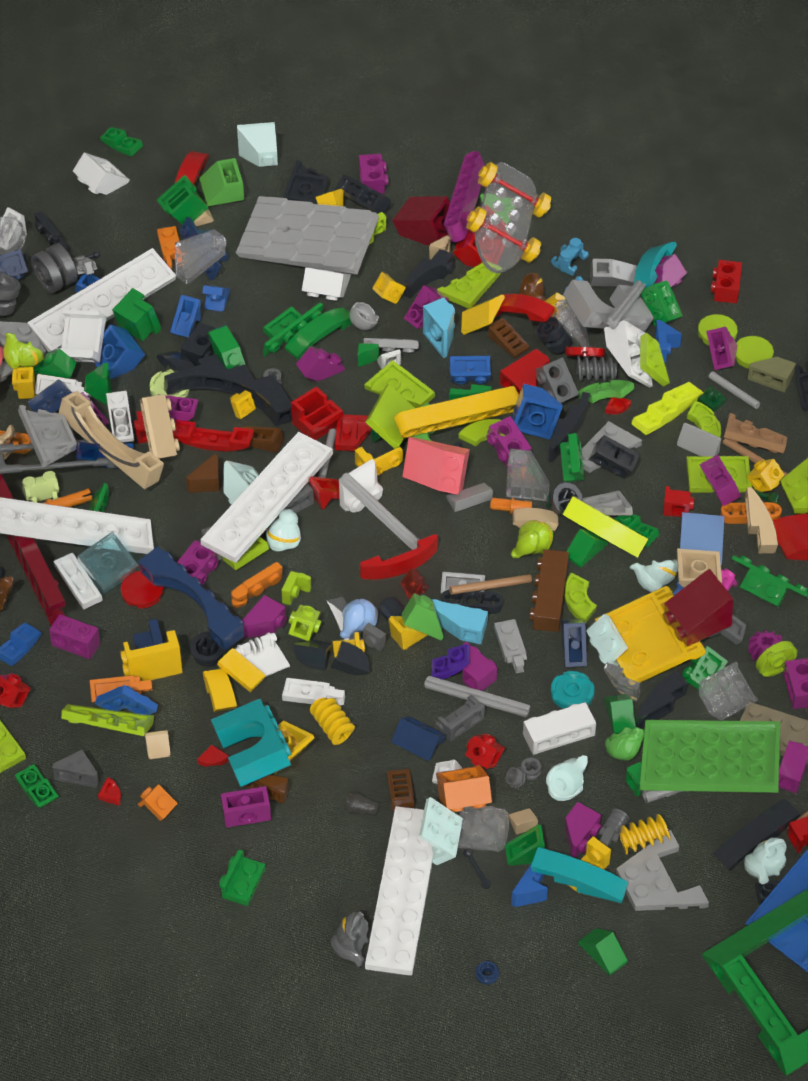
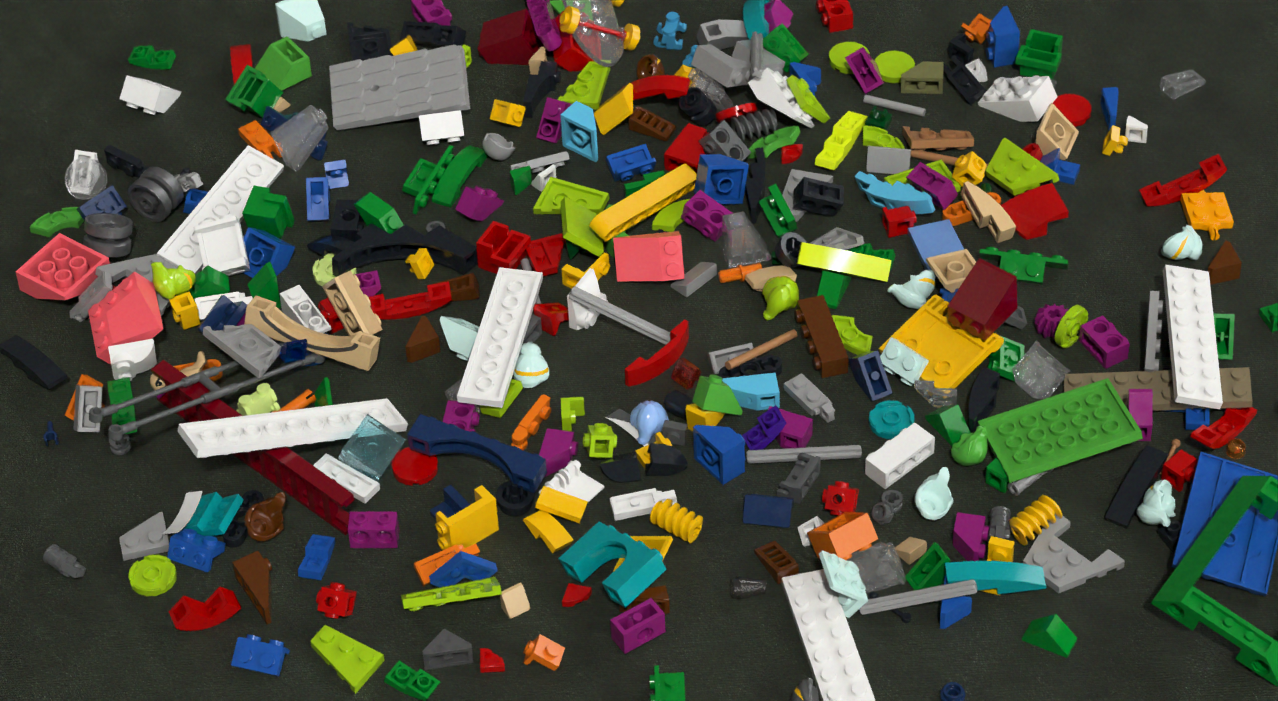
camera: 20 degrees left, 5 degrees down
none -> blue slope [693,425,745,485]
none -> medium azure slope [854,171,935,214]
none -> light grey axle [859,579,977,615]

